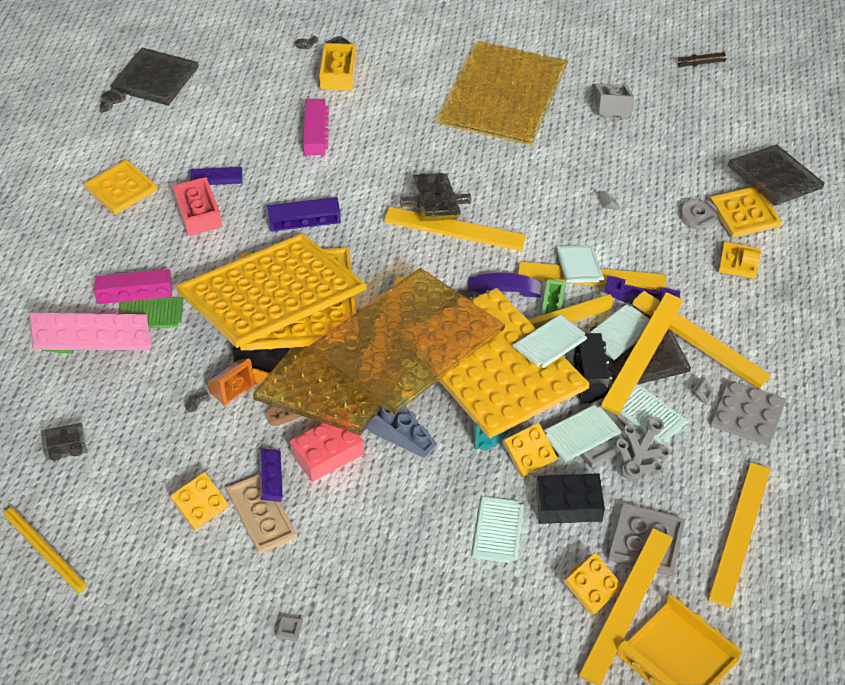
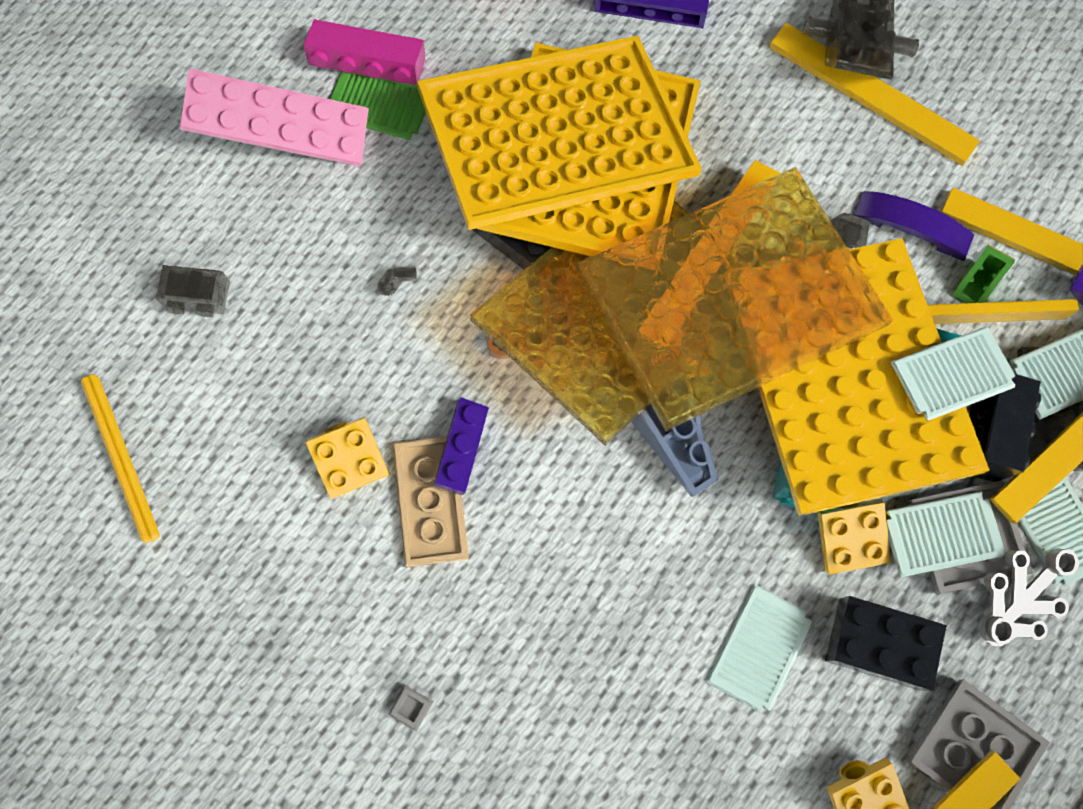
camera: 20 degrees right, 25 degrees up
orange slope [207,359,255,406] -> none
light orange slope [252,368,274,385] -> none
coral brick [290,413,364,482] -> none
light aqua window [556,245,604,283] -> none

